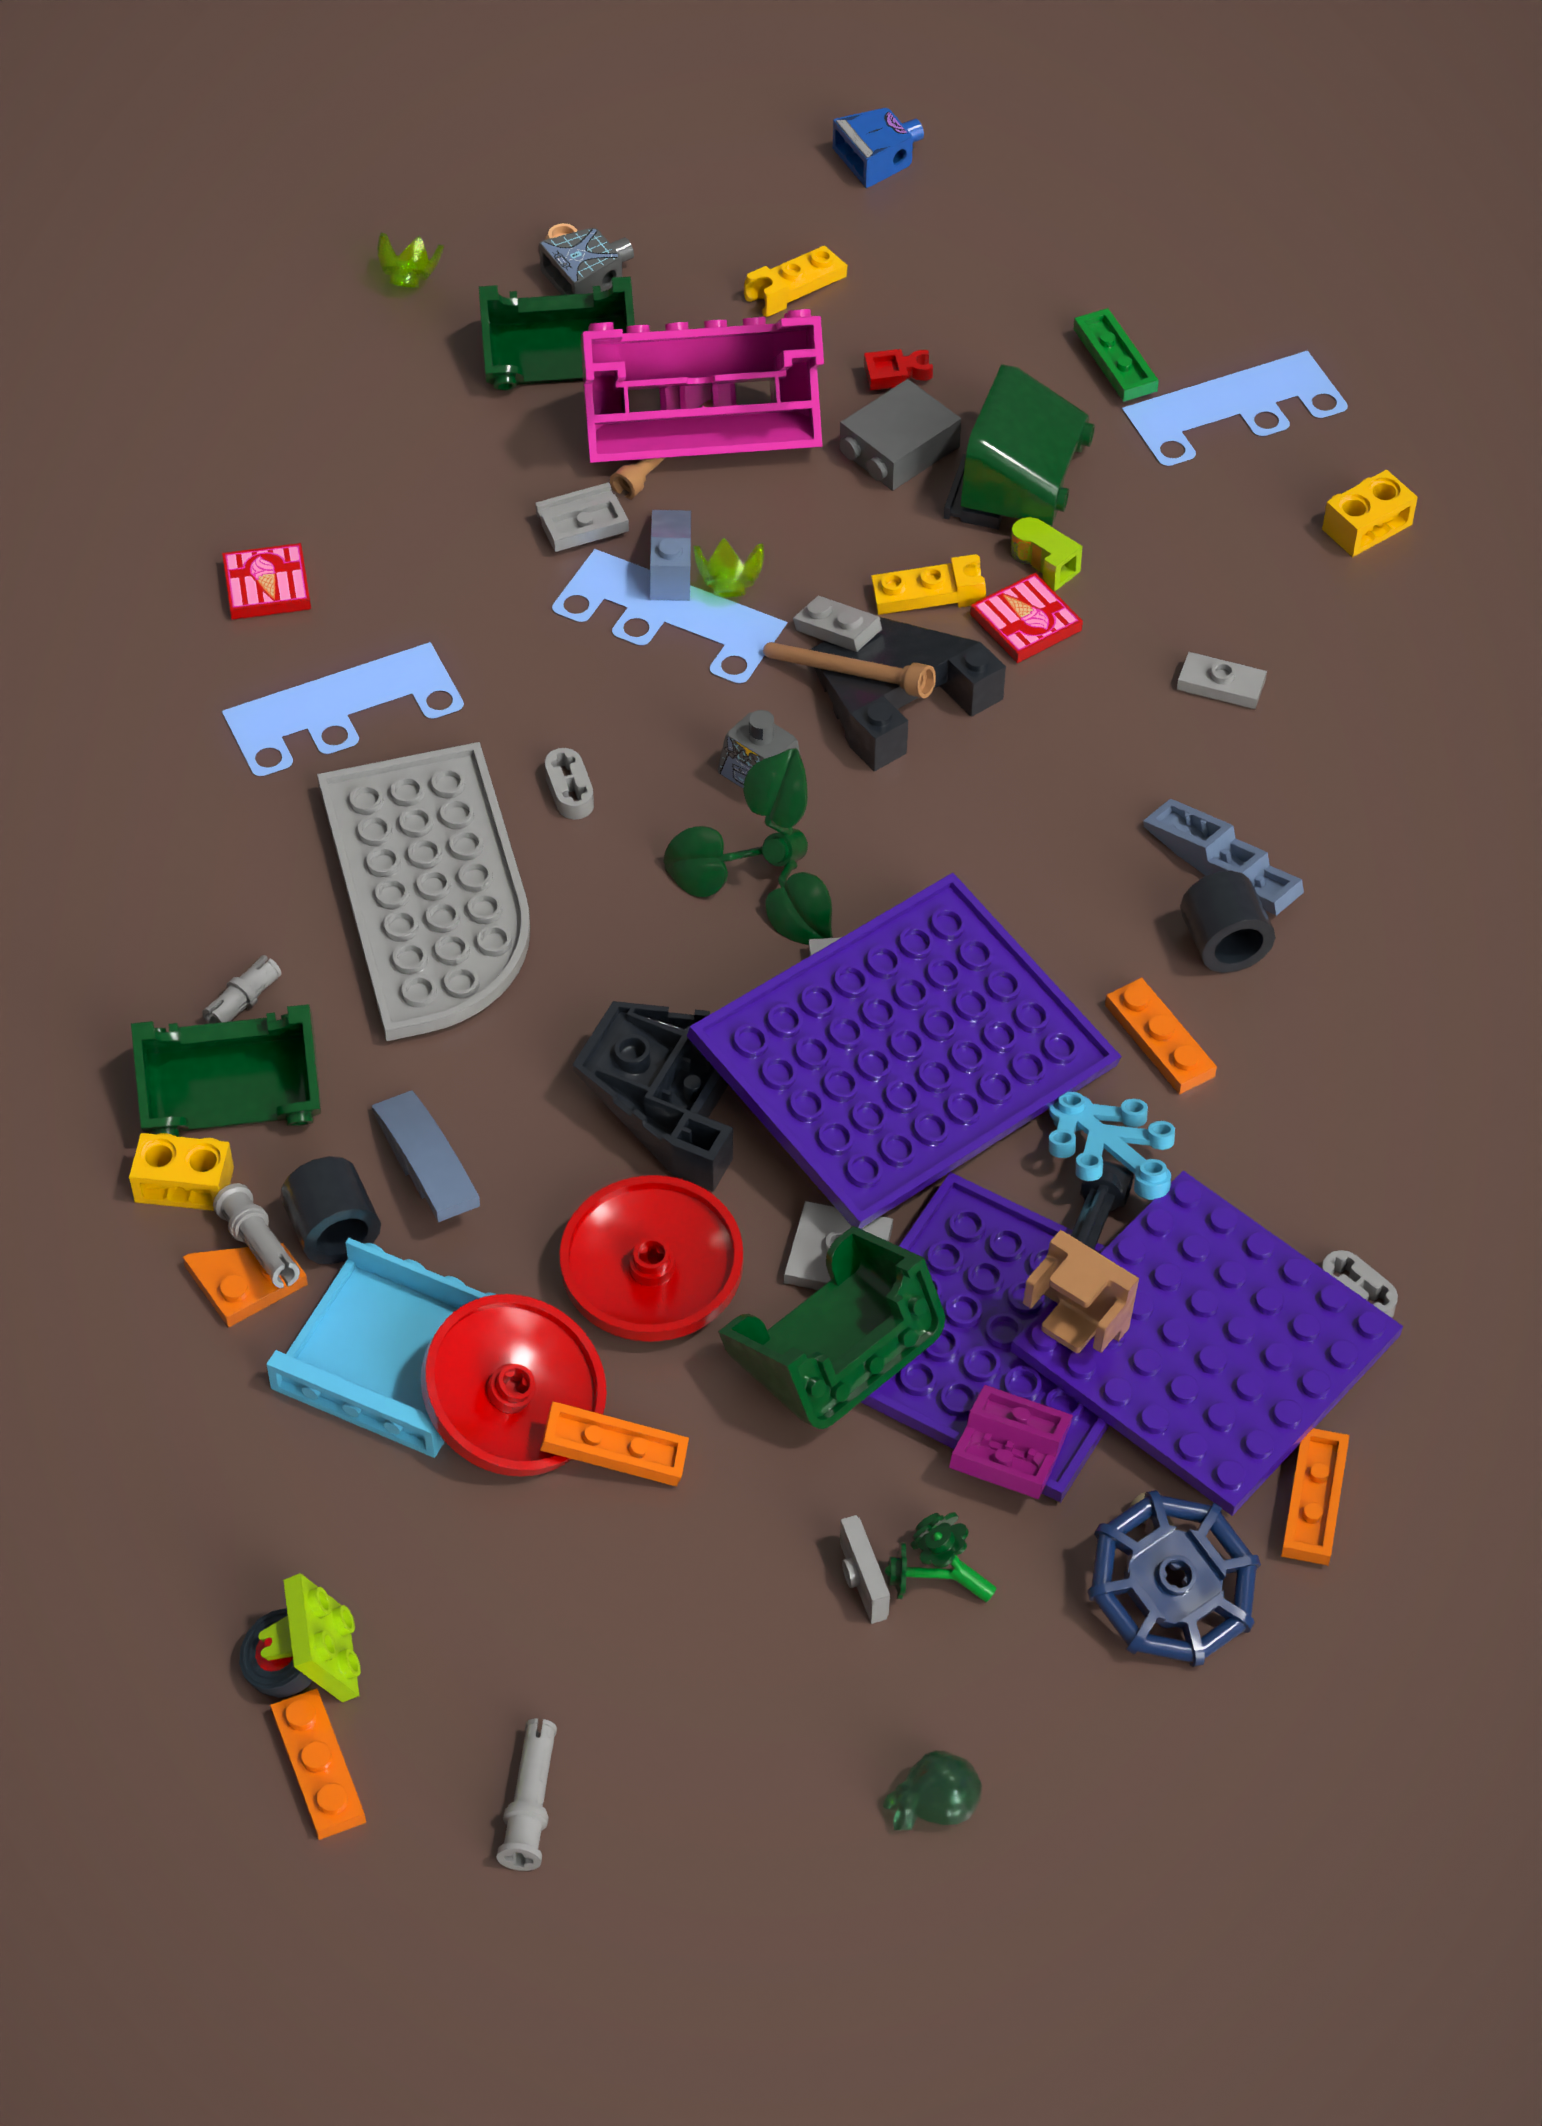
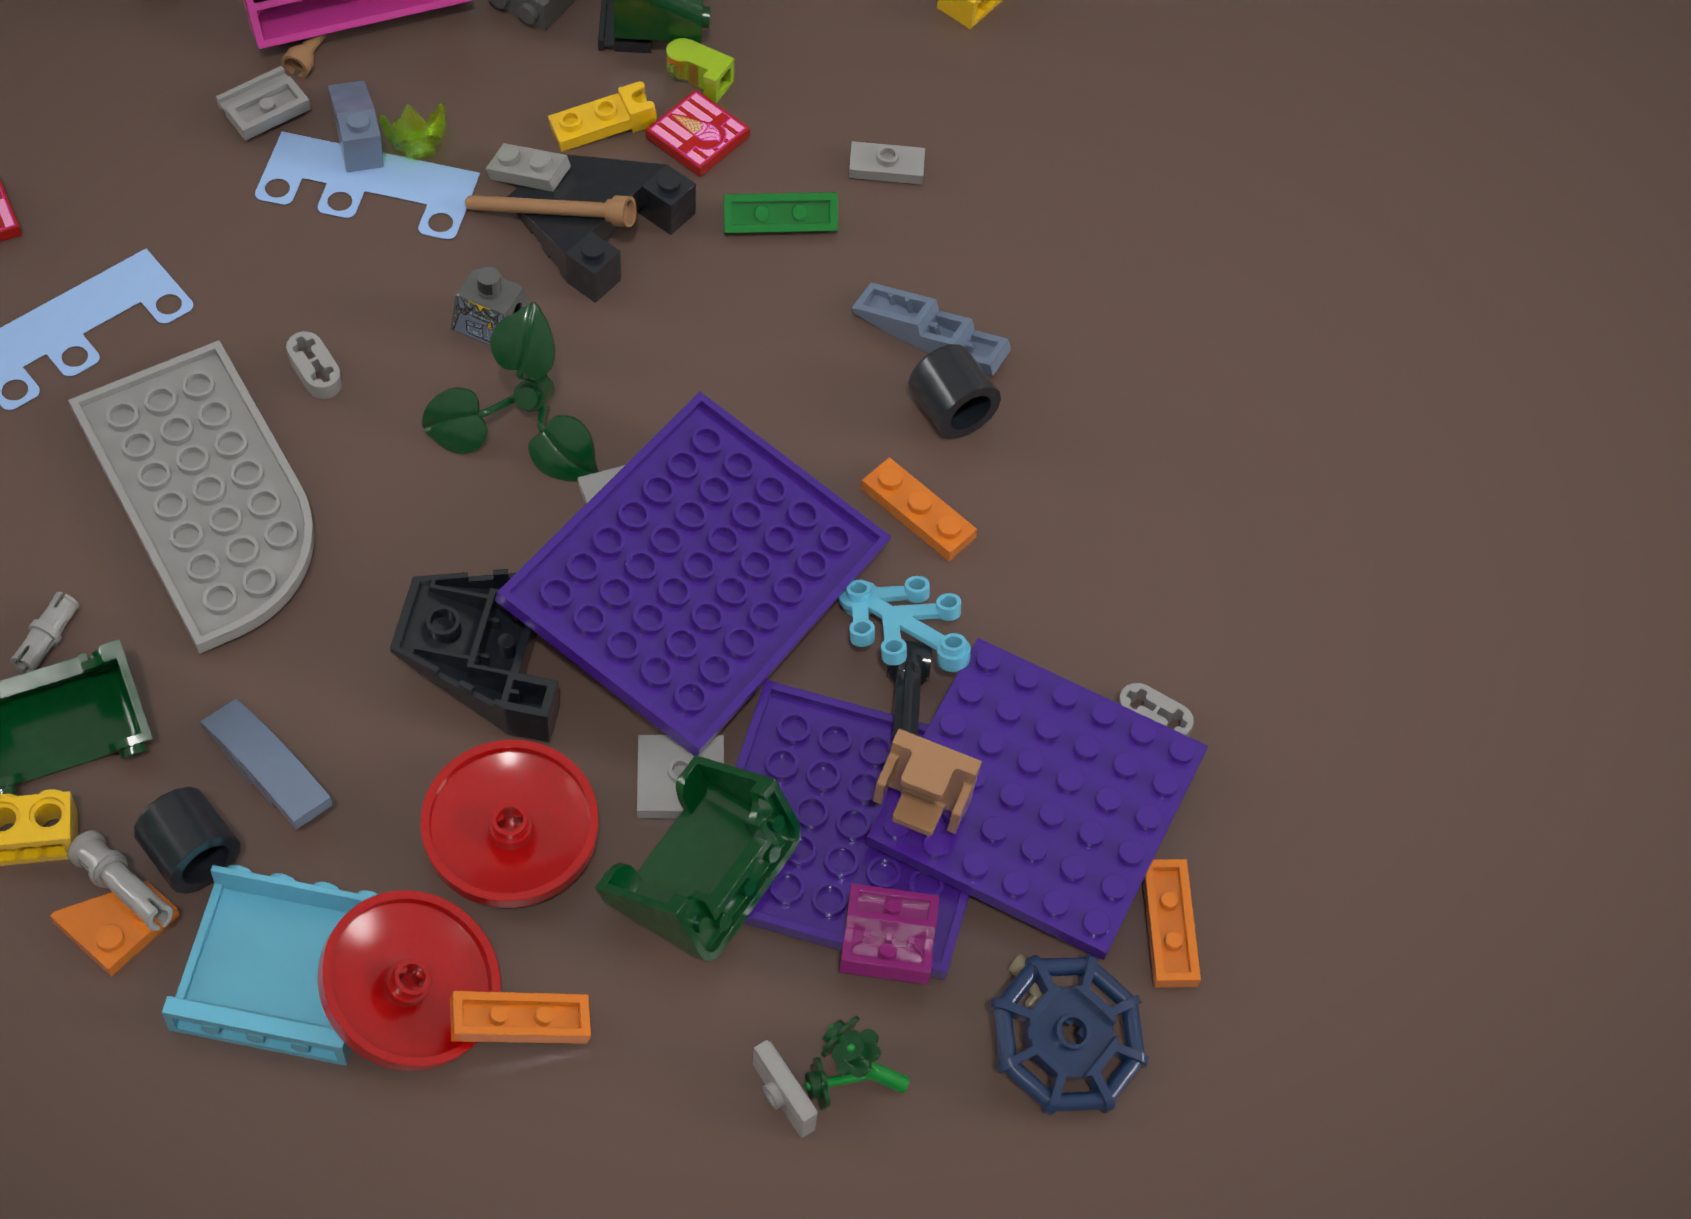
camera: 20 degrees left, 5 degrees up
none -> green plate [723,191,838,233]

